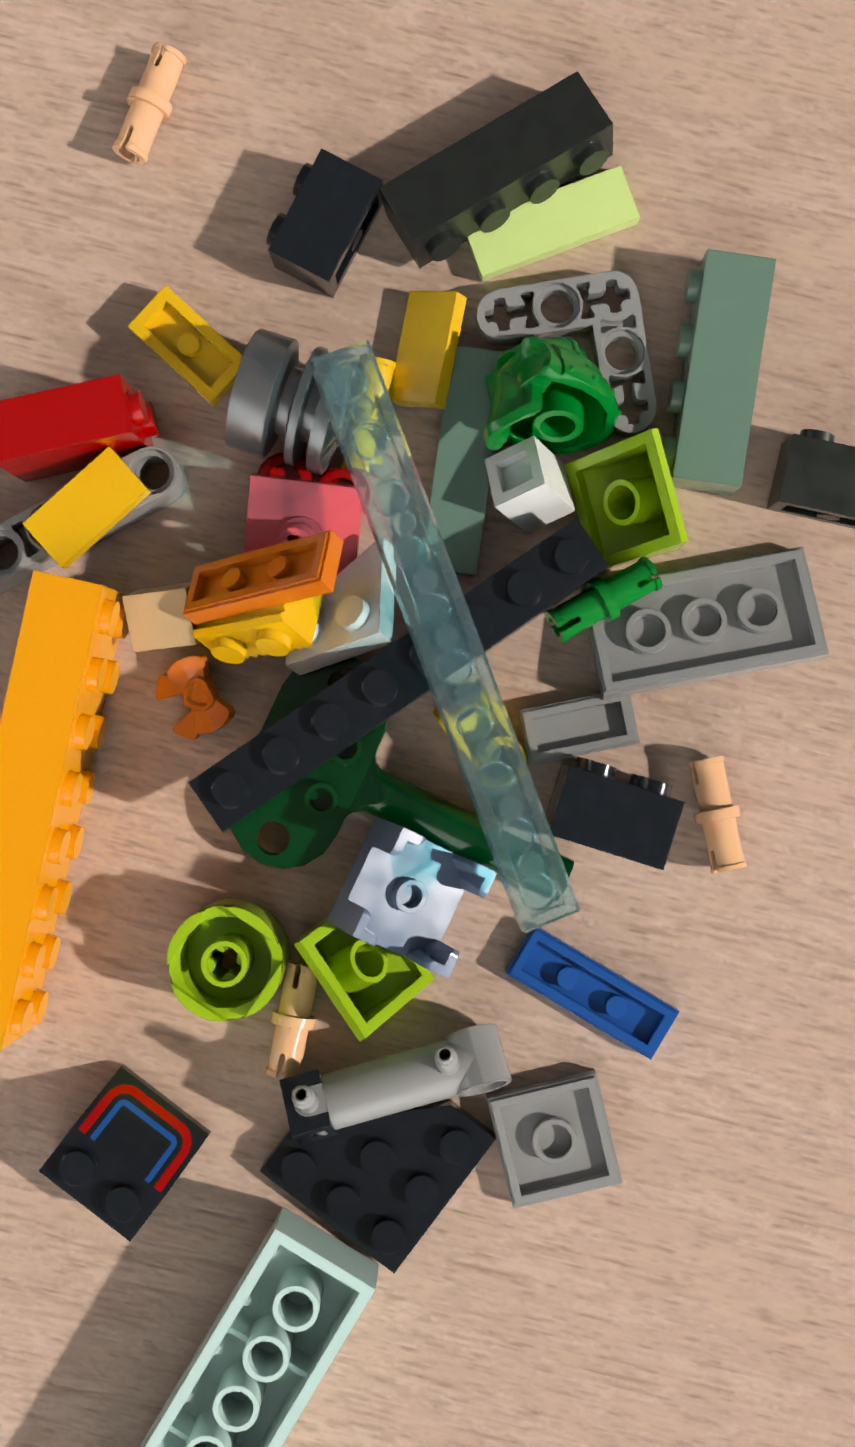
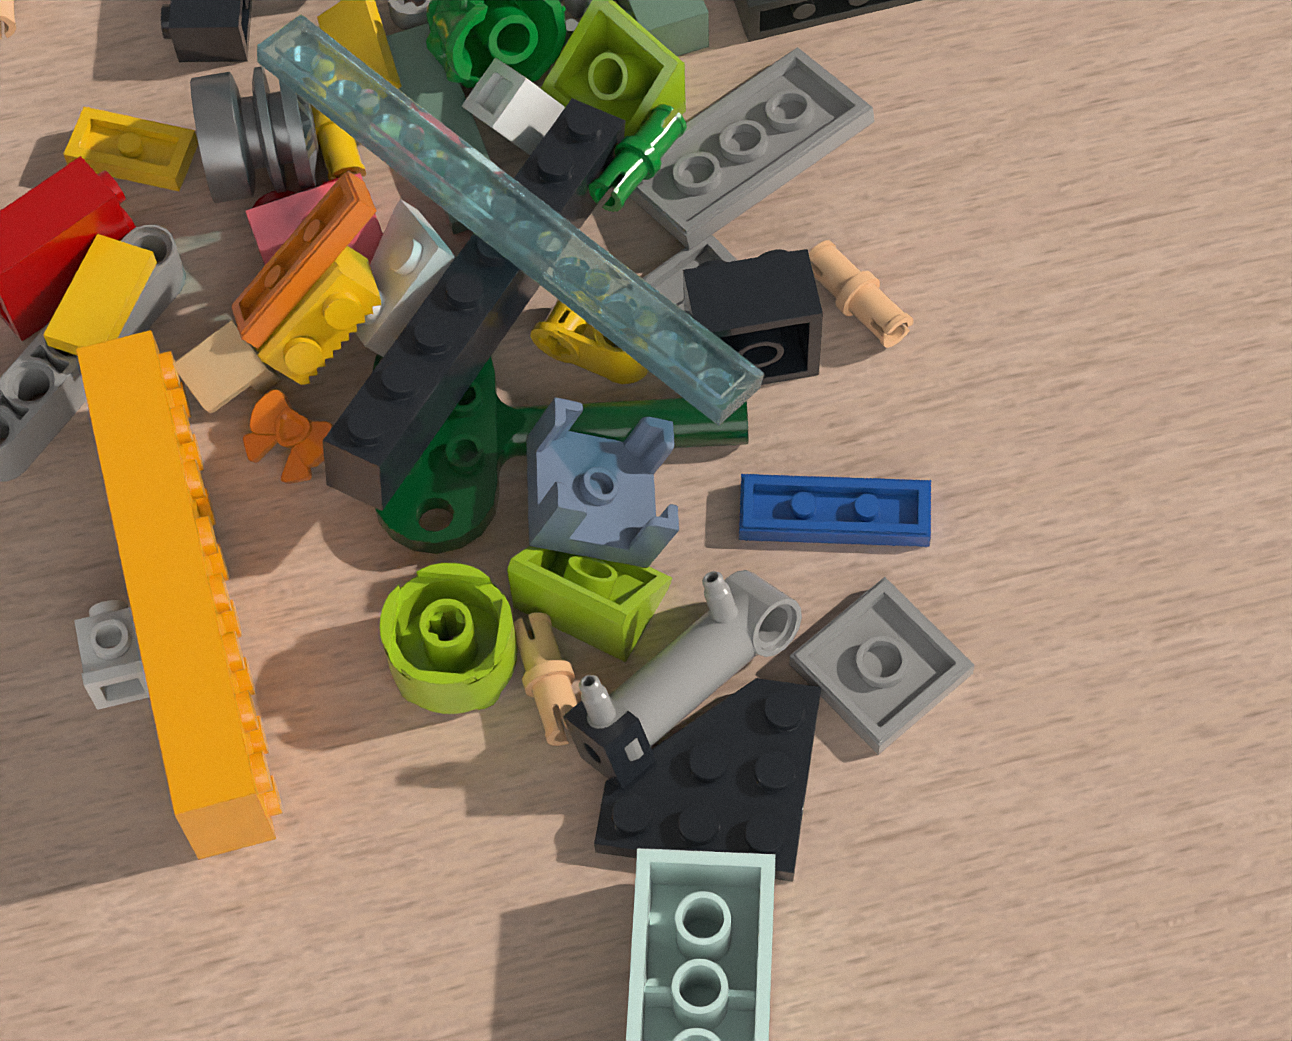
camera: 25 degrees left, 25 degrees down
black slope [39,1064,211,1241] -> none

